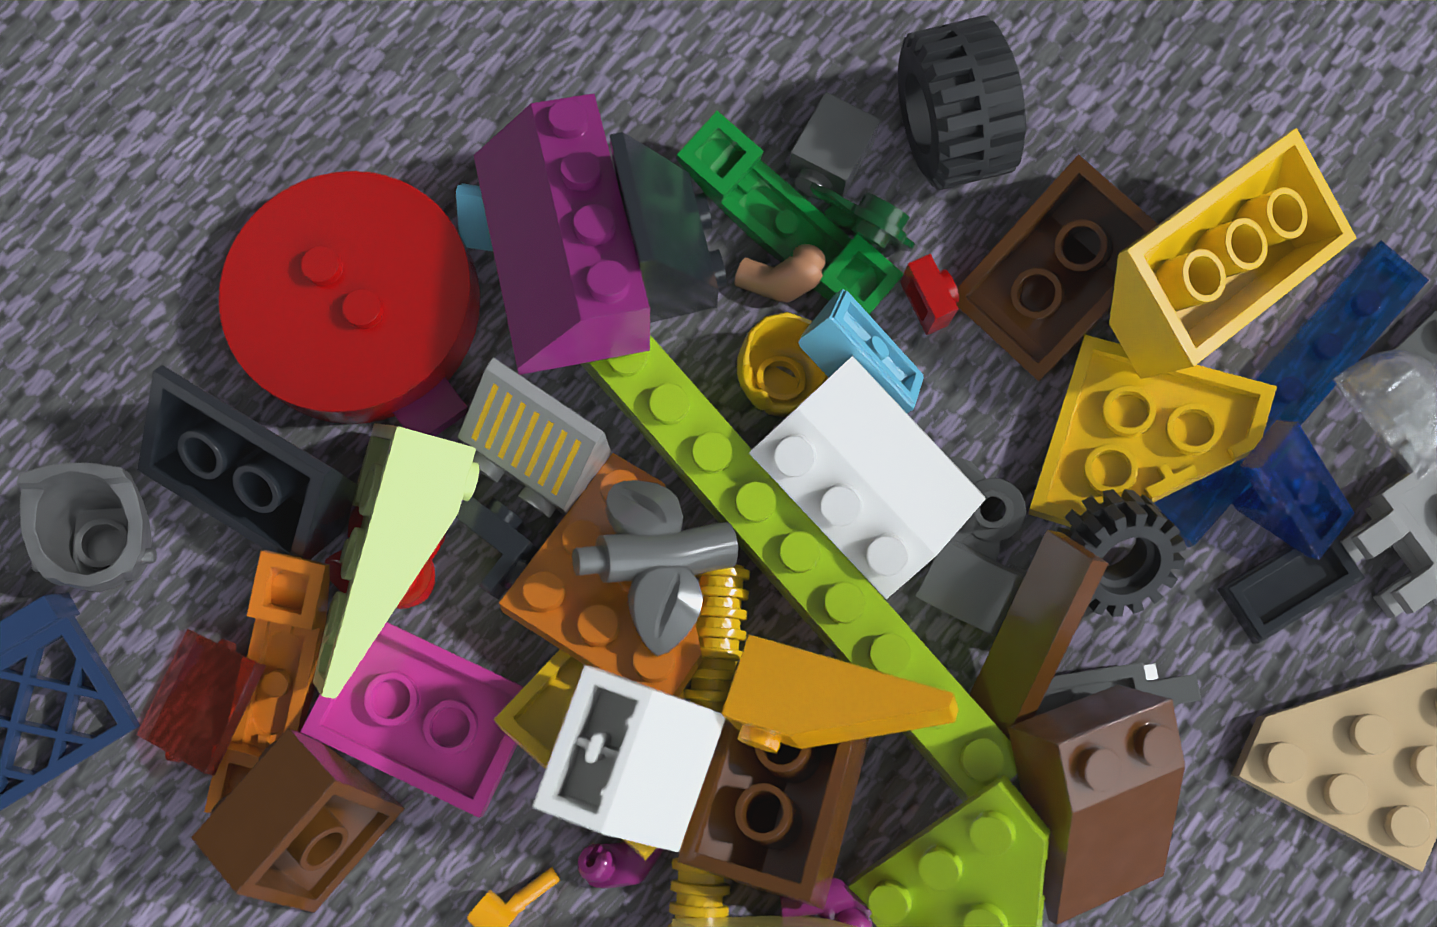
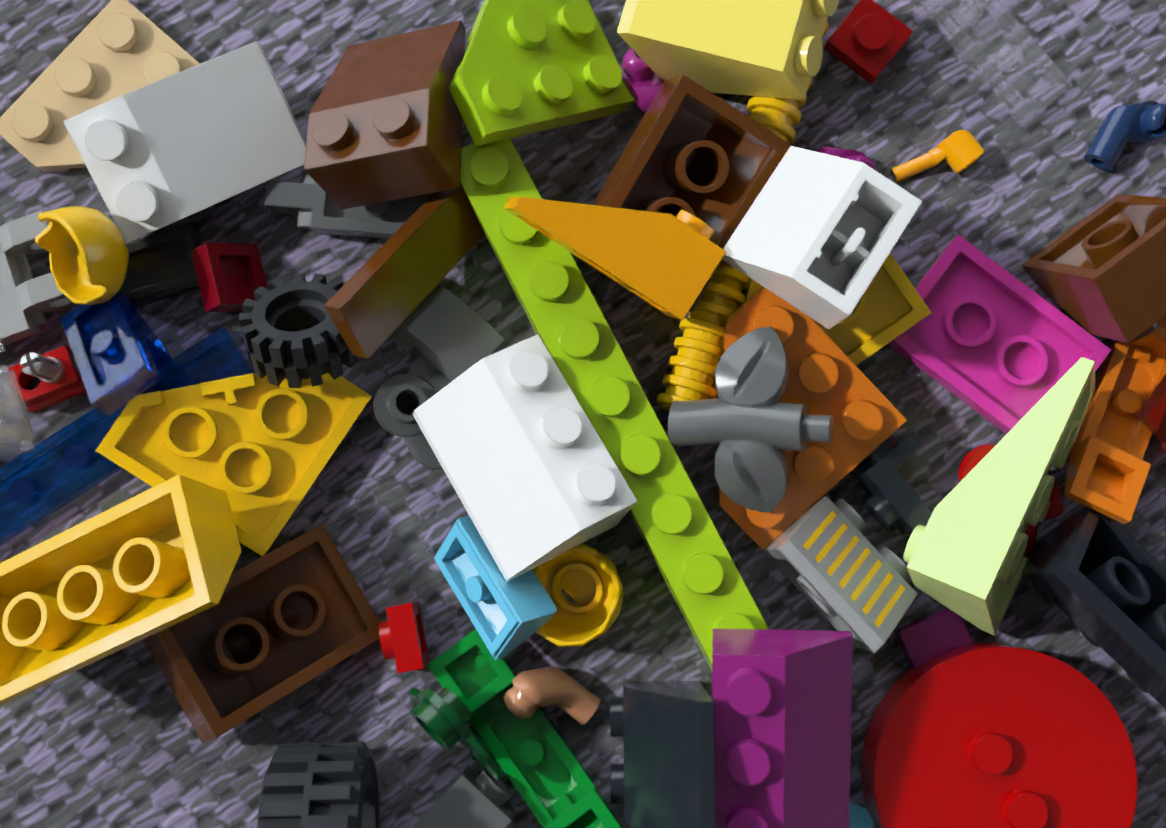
camera: 165 degrees left, 5 degrees up
none -> red piece [5,344,92,413]
none -> yellow hair [35,206,130,305]
none -> white slope [63,41,306,243]
none -> dark red plate [191,243,268,312]

